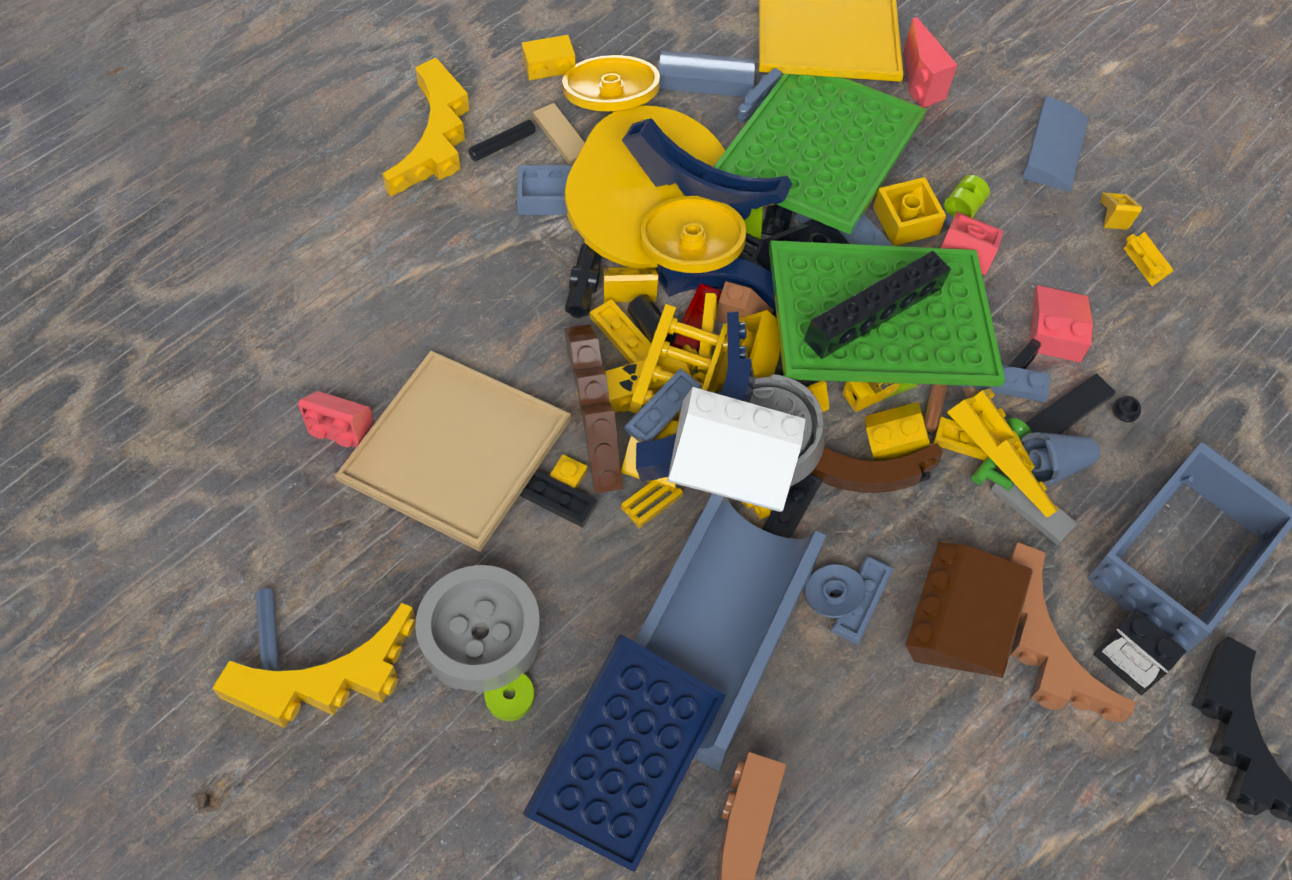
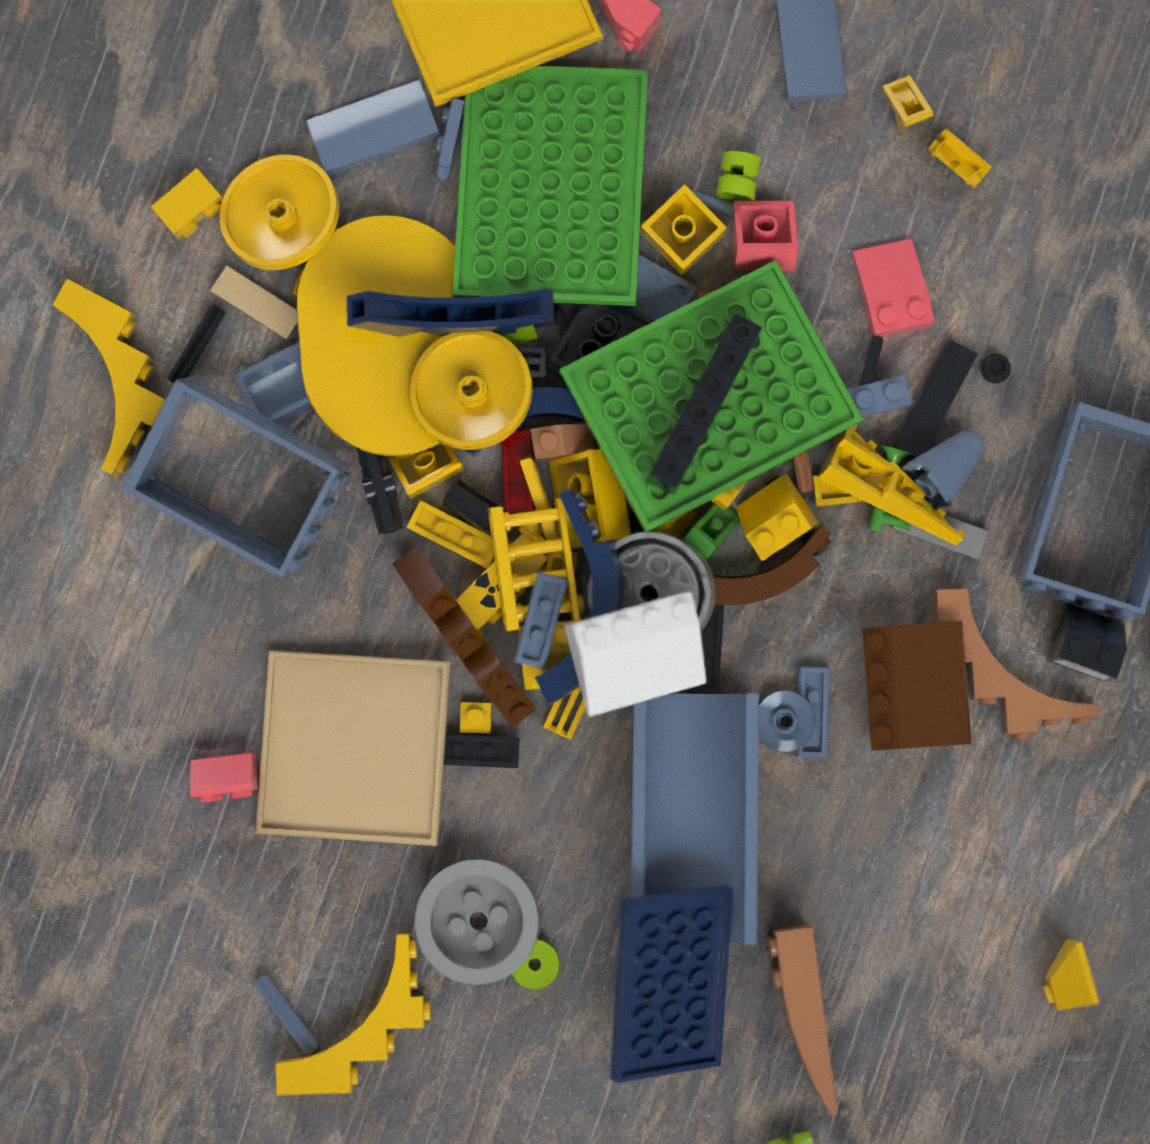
camera: 20 degrees left, 25 degrees up
none -> sand blue door [121,376,351,578]
none -> bright green slope [684,504,740,560]

